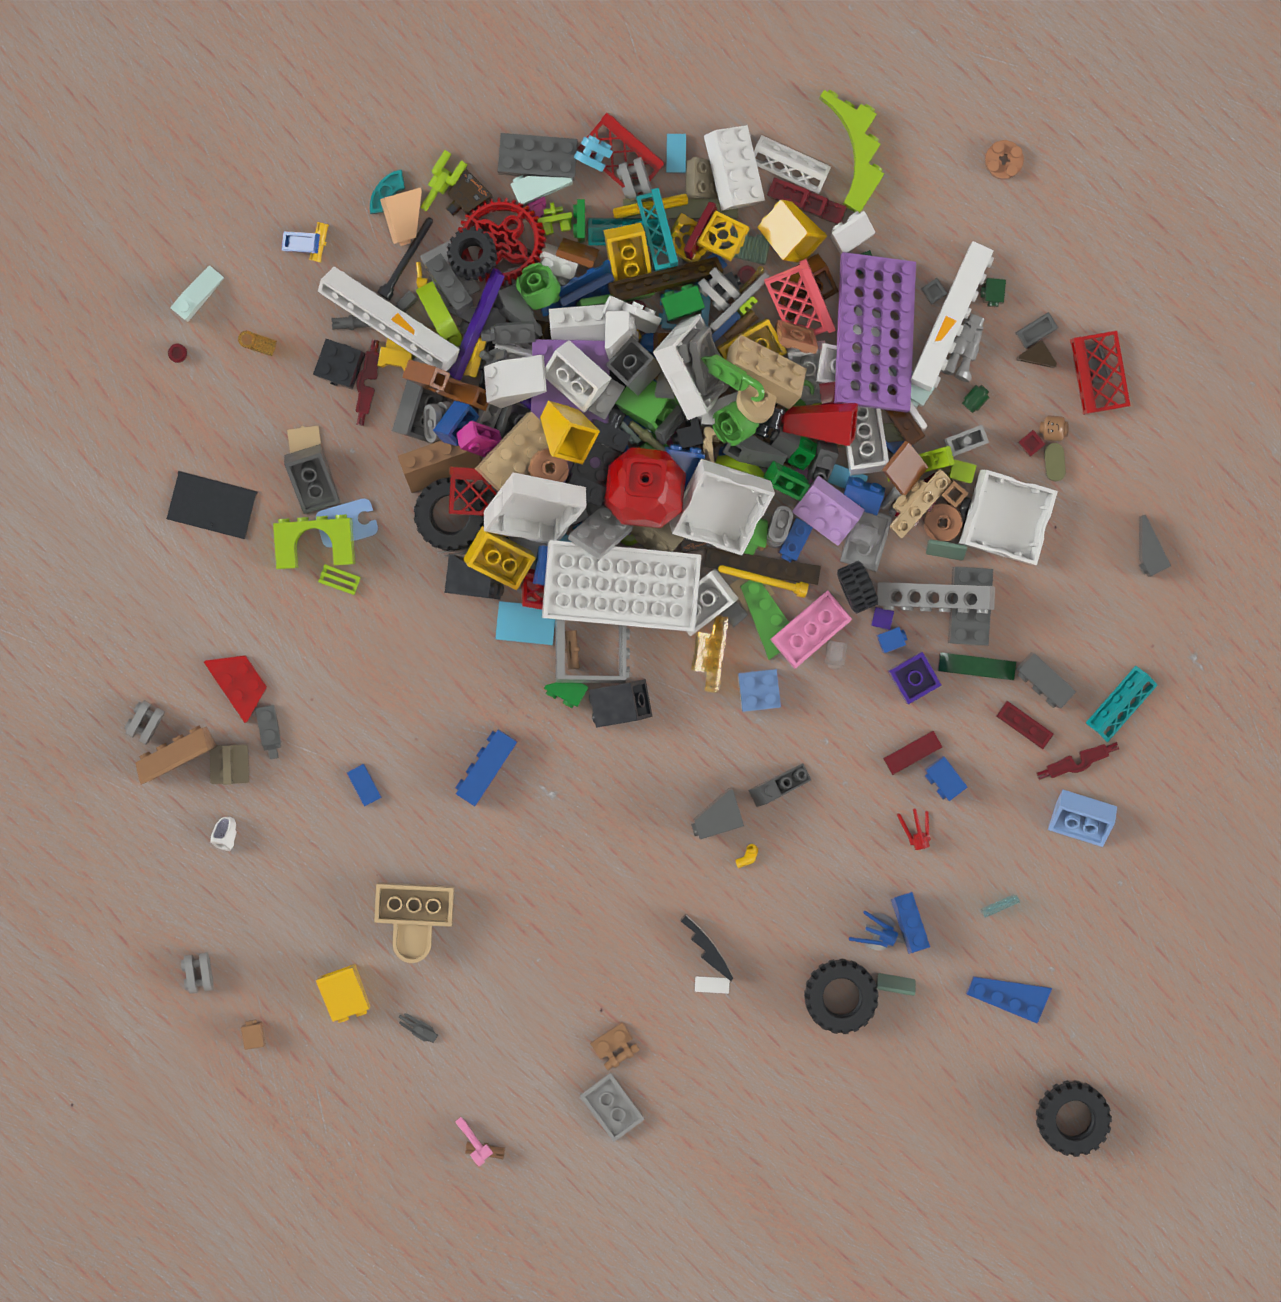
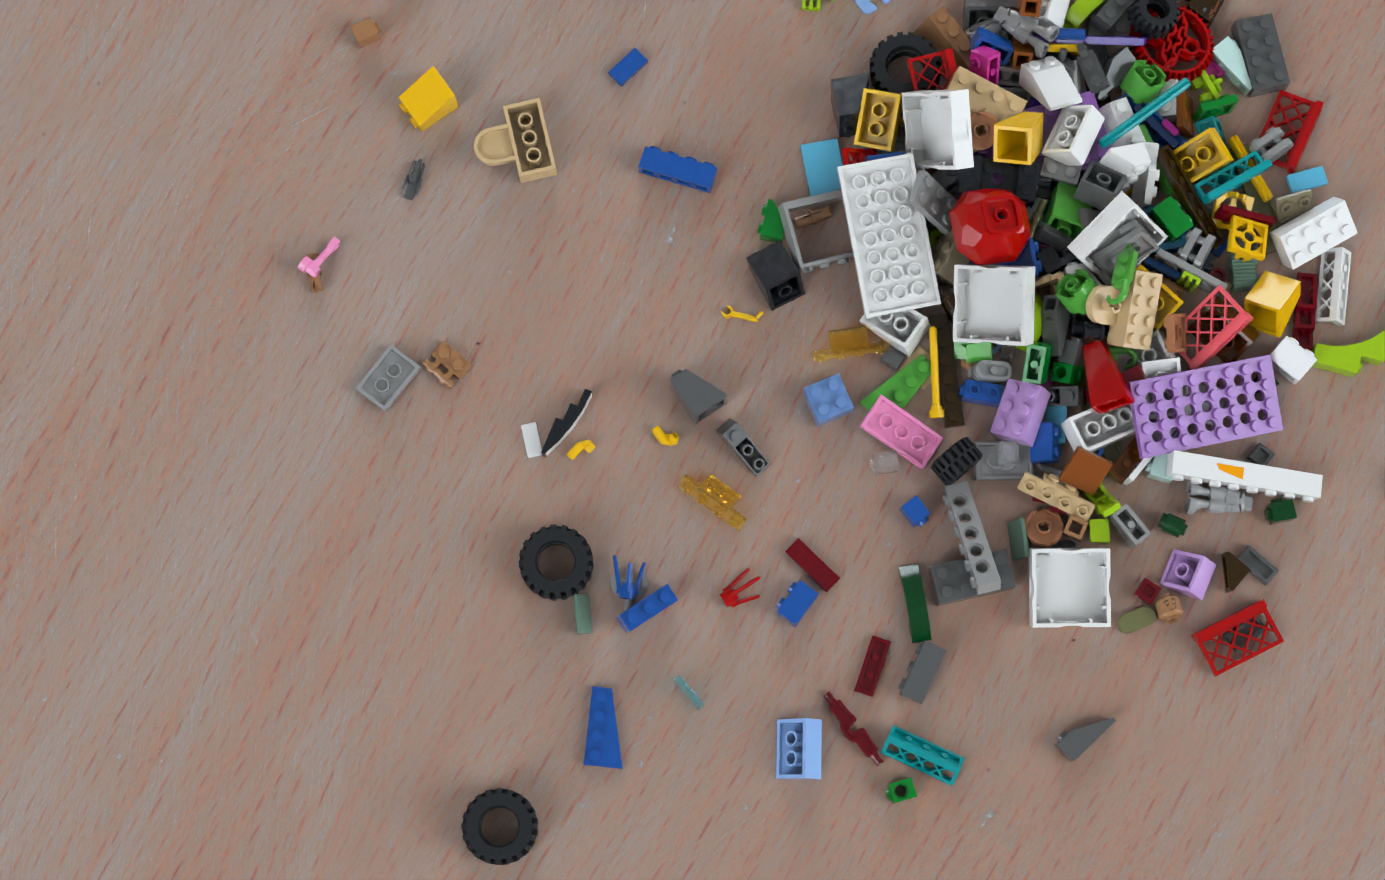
camera: 75 degrees right, 10 degrees down
medium azure brick [574,135,613,172] -> none
dark purple tile [871,607,894,630] -> none
dark purple brick [888,652,942,705] -> none
none -> yellow arm [567,440,595,460]
none -> clear yellow bracket [678,474,747,531]
none -> yellow piece [721,306,763,322]
none -> green brick [885,777,917,804]
none -> light grey piece [993,6,1060,59]
none -> blue axle [1055,28,1085,40]
none -> teal axle [1098,78,1191,149]
none -> lavender slope [1159,549,1216,600]
none -> magenta tile [1161,118,1180,138]

